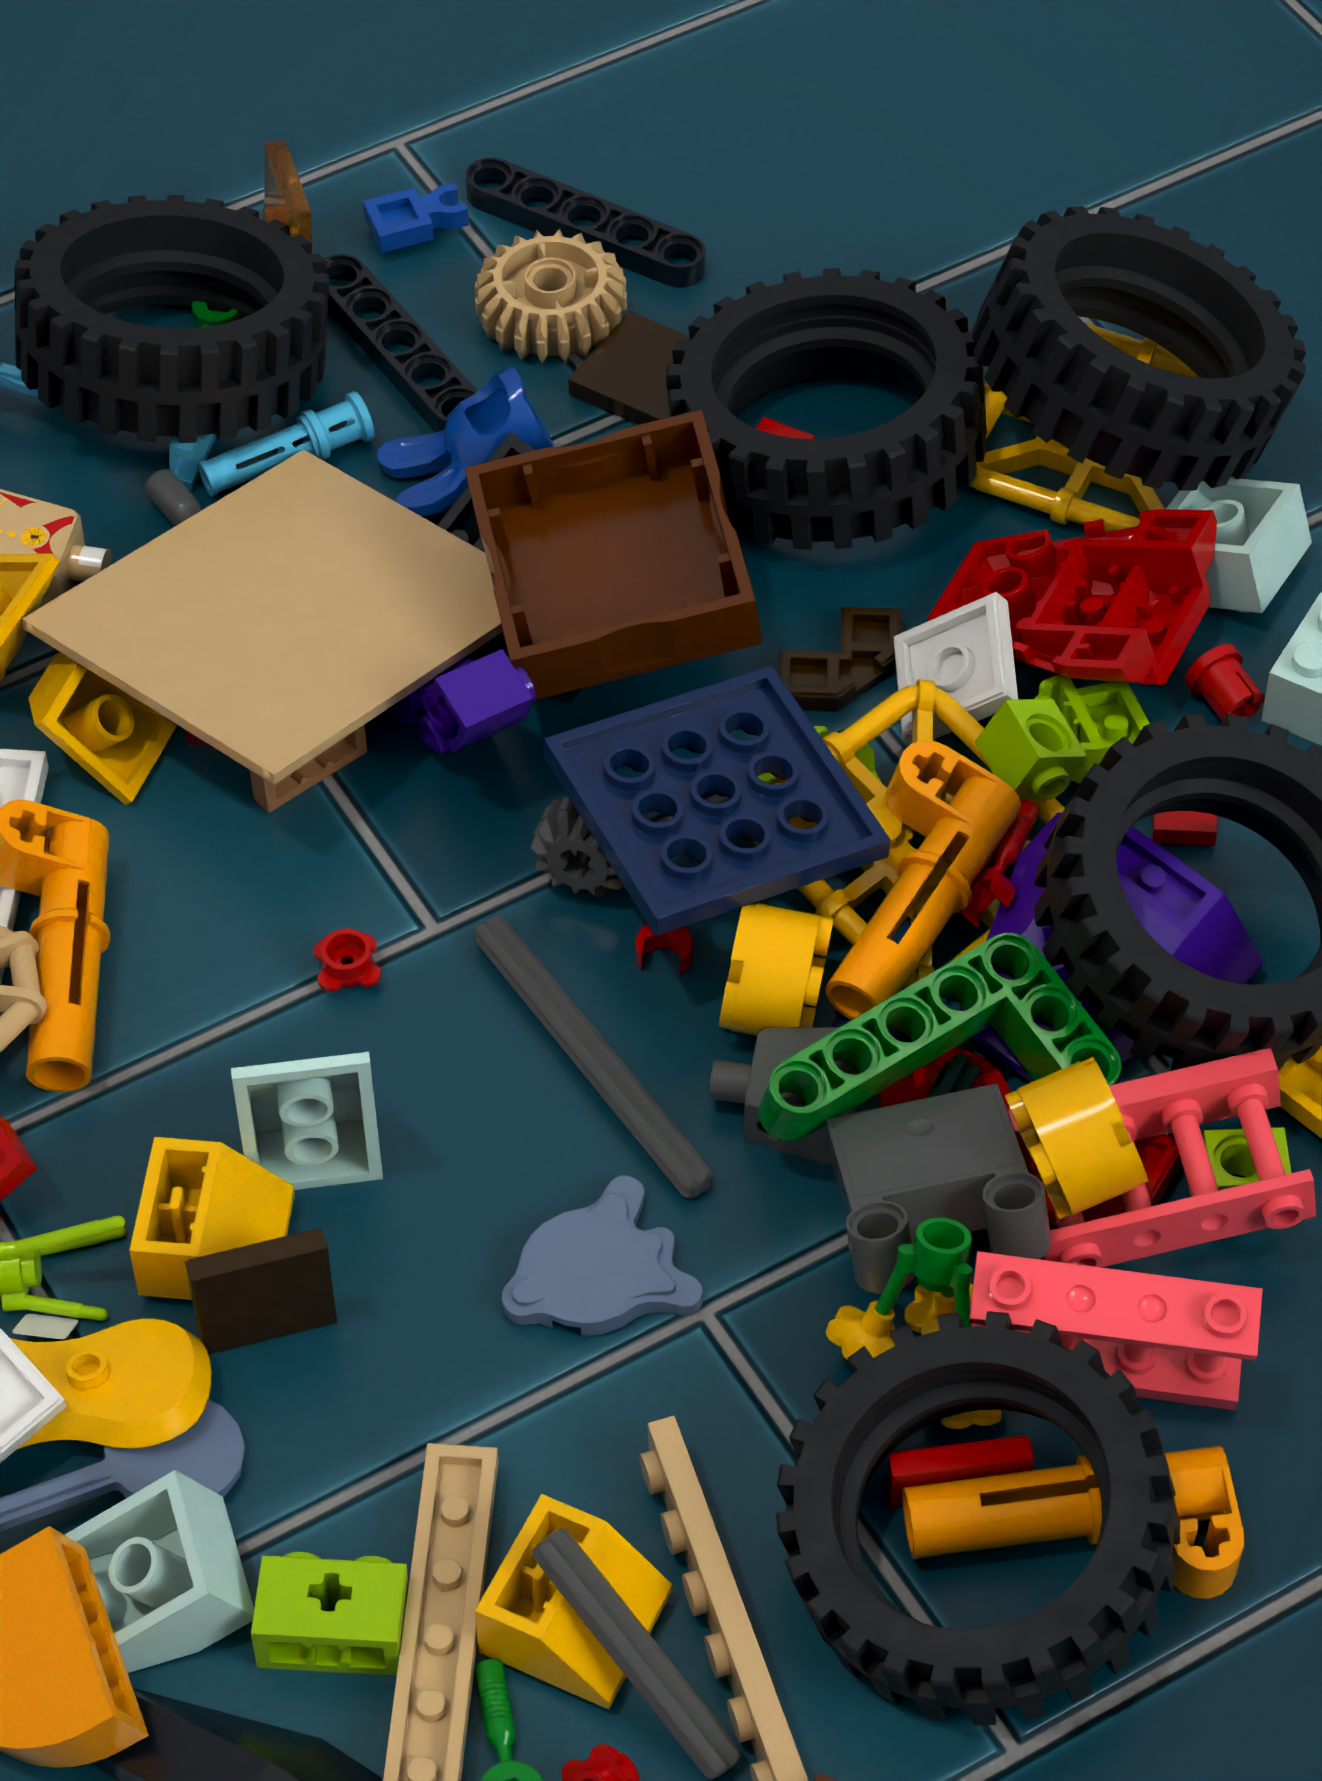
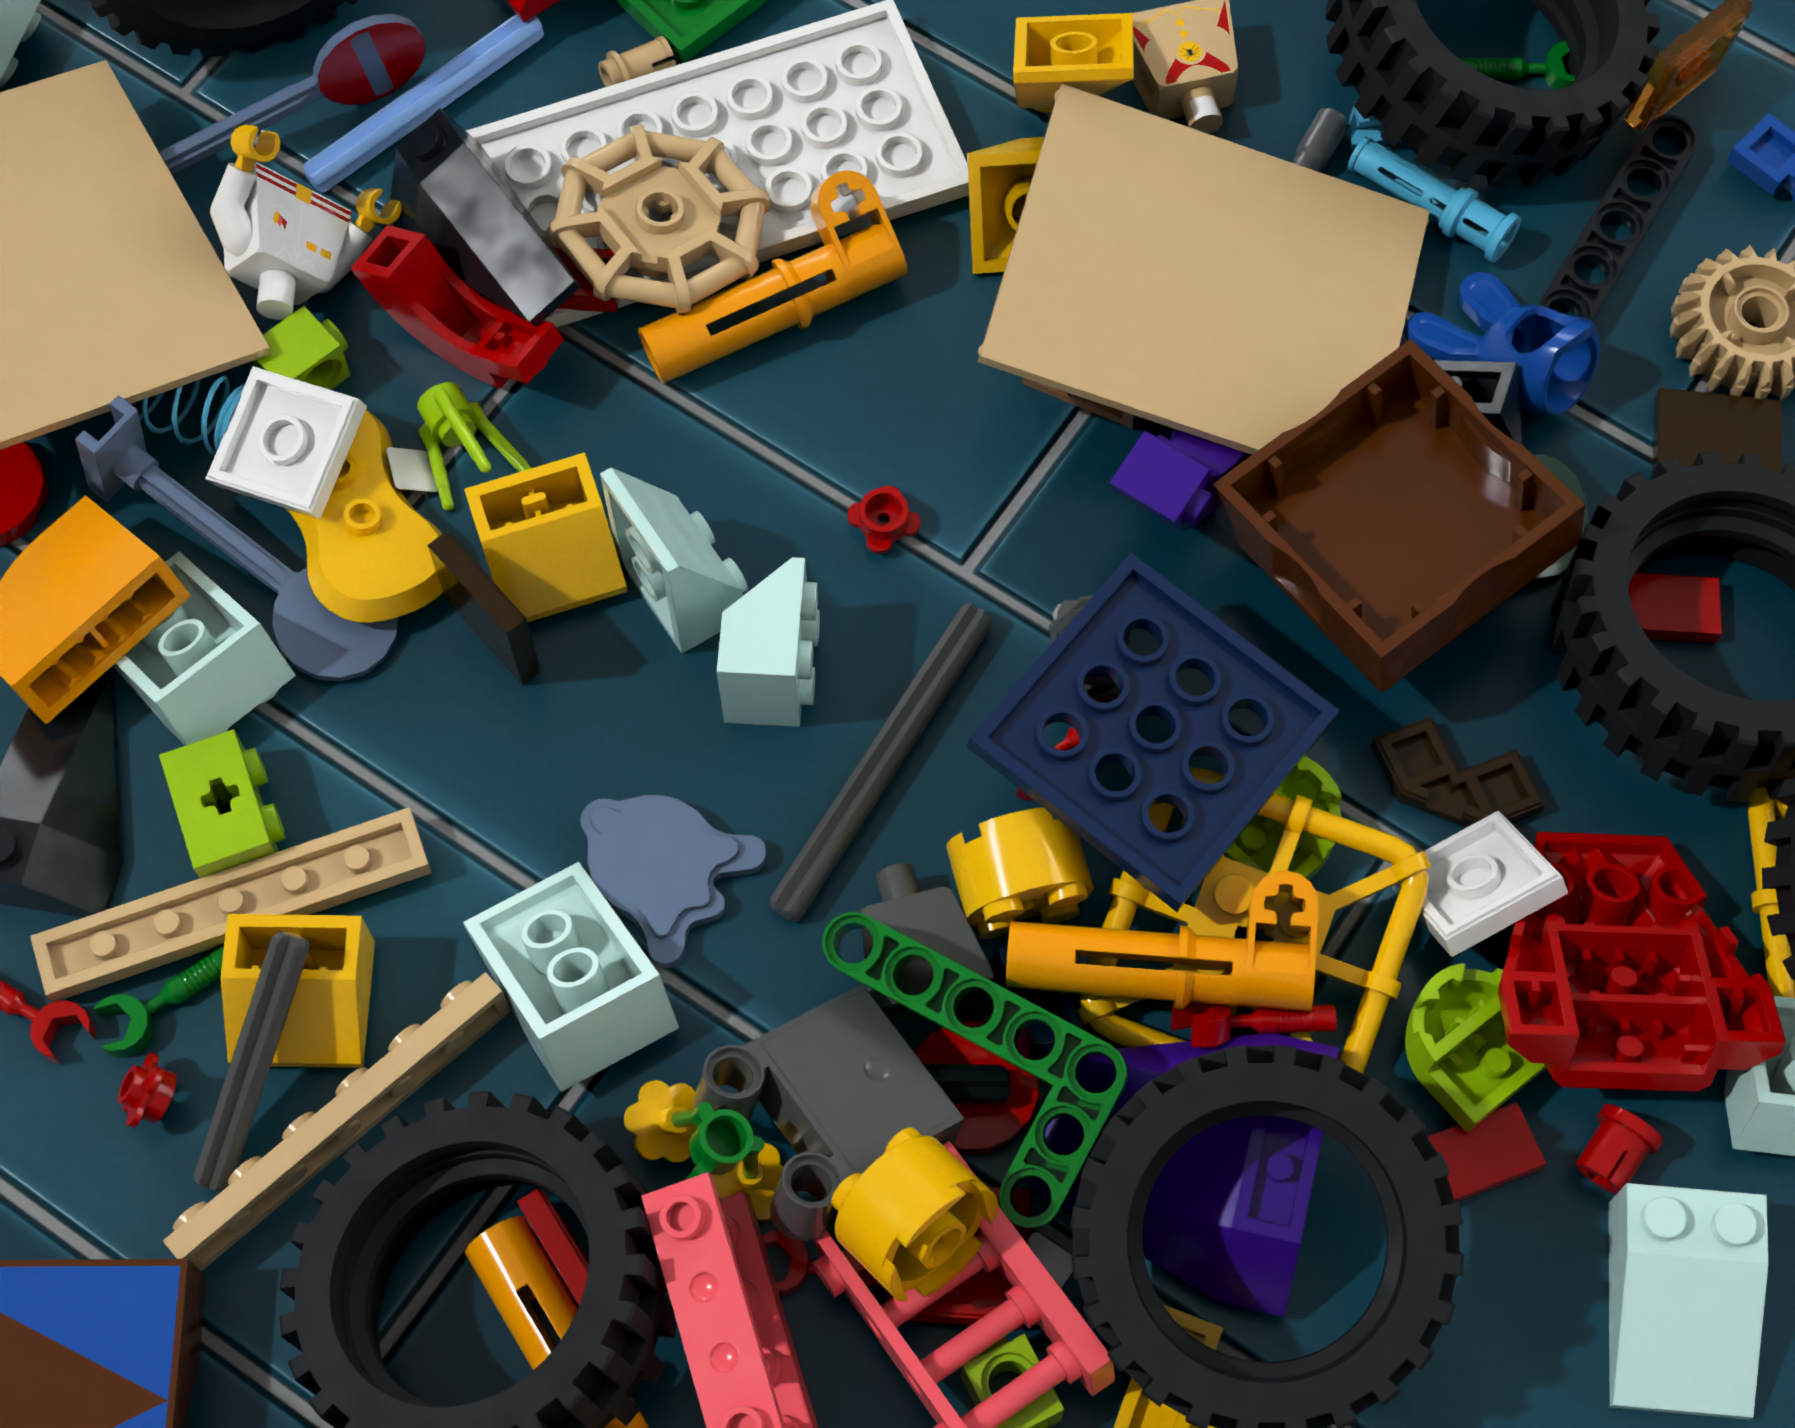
camera: 65 degrees right, 15 degrees up
lime brick [975,699,1087,800] -> none
none -> light aqua slope [463,862,679,1092]
none -> light aqua slope [717,557,820,727]

